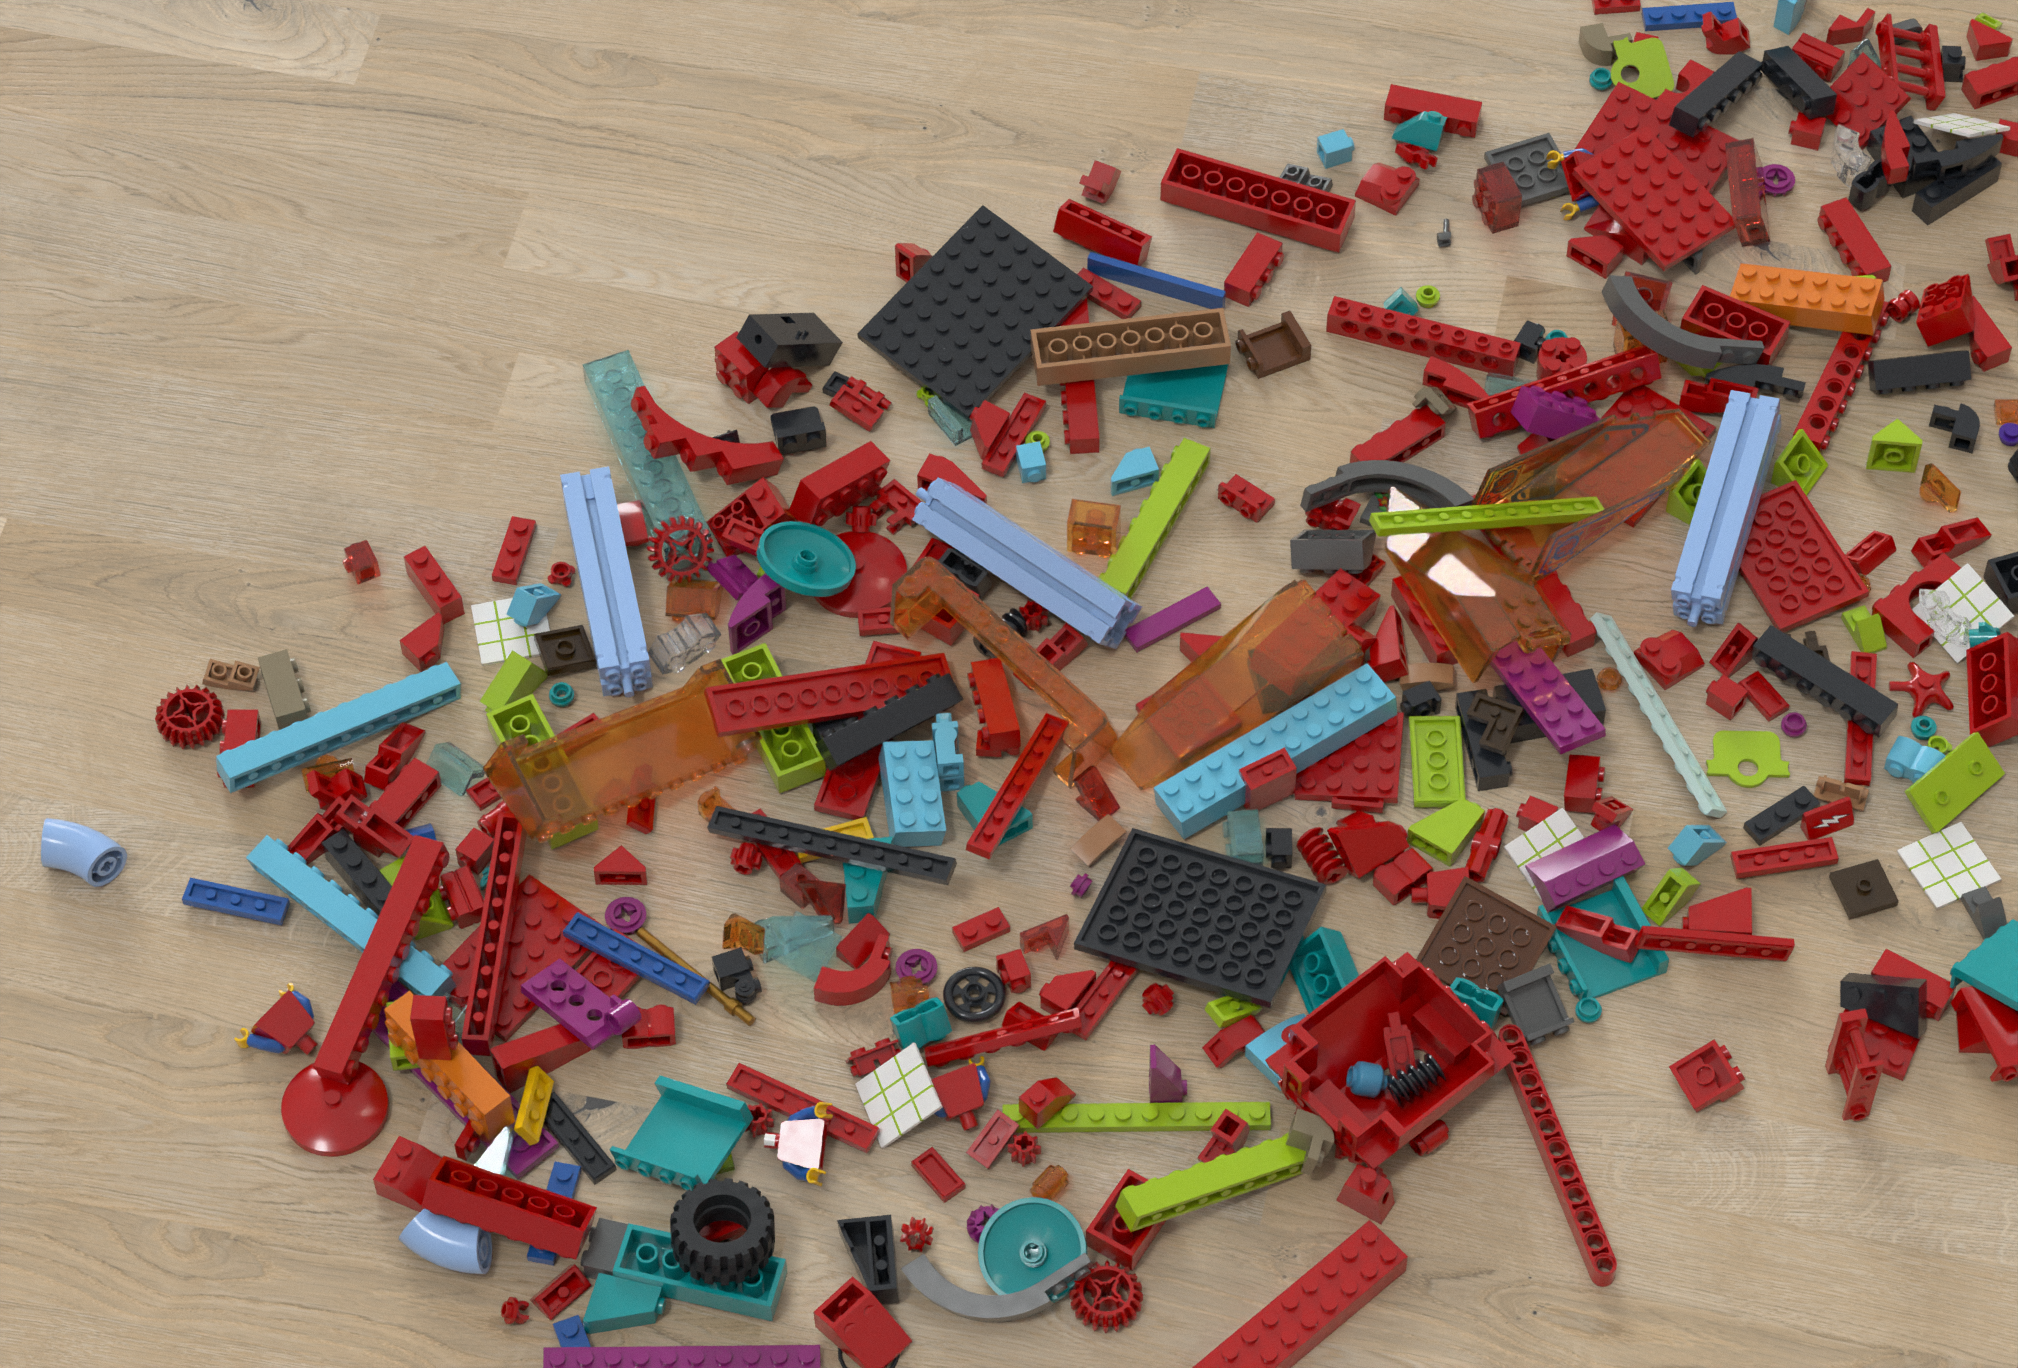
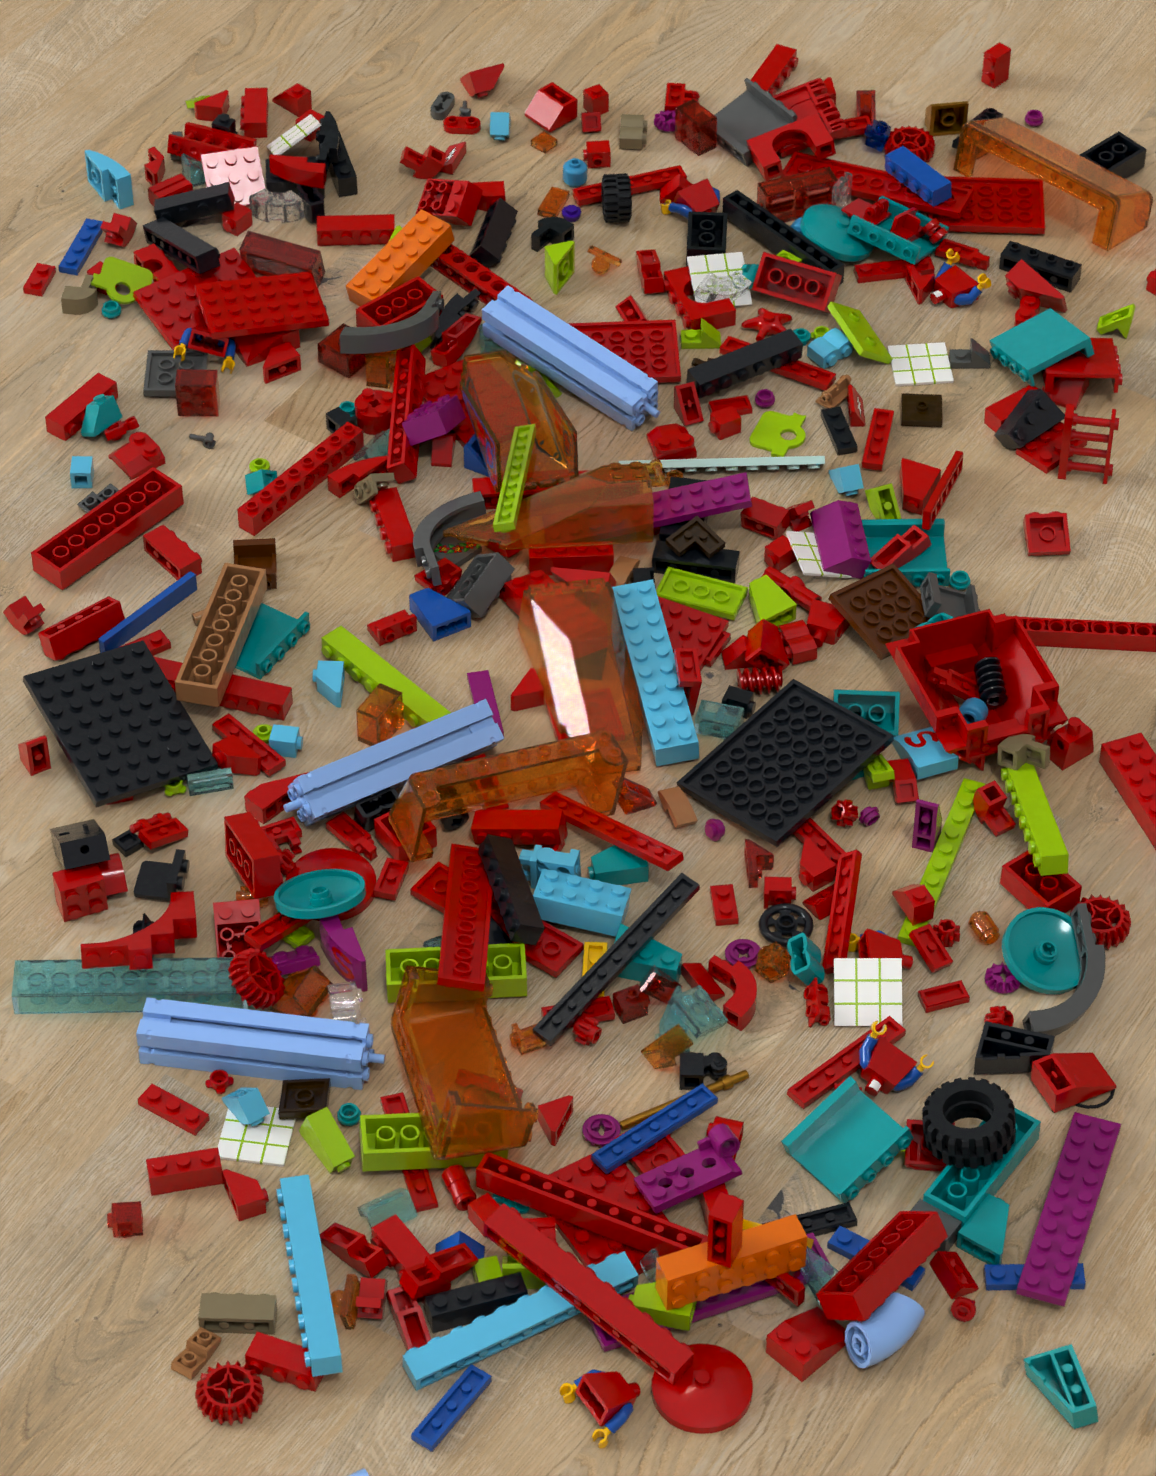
camera: 70 degrees left, 10 degrees down
none -> blue slope [409,588,471,642]
none -> magenta plate [859,806,880,826]

